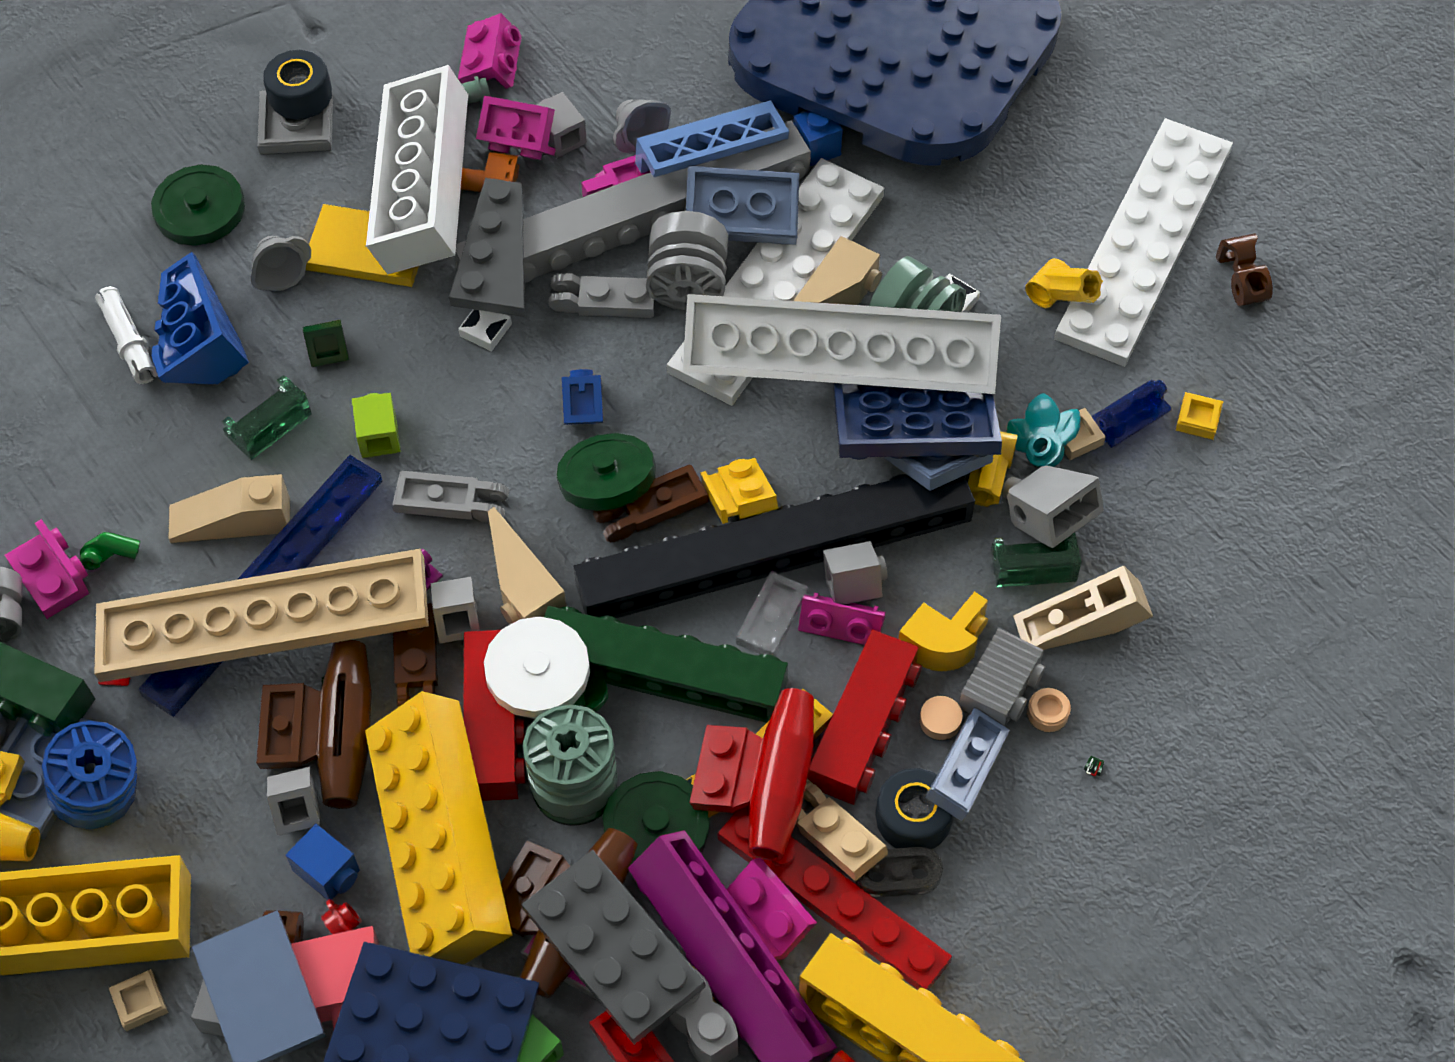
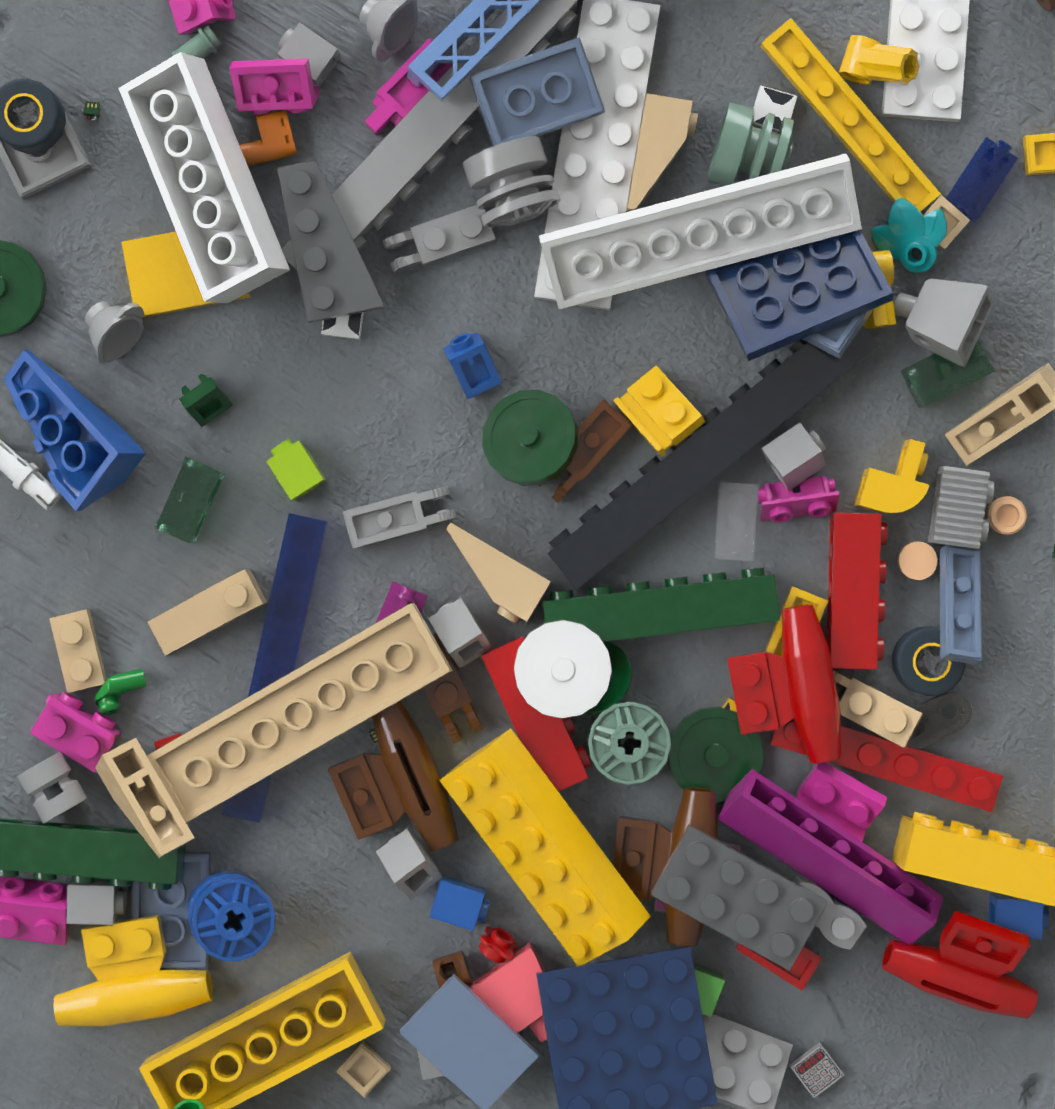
camera: 20 degrees left, 30 degrees up
none -> tan plate [49,609,107,693]
none -> dark green piece [83,101,100,120]
none -> tan slope [95,738,194,858]
none -> yellow plate [760,18,941,212]

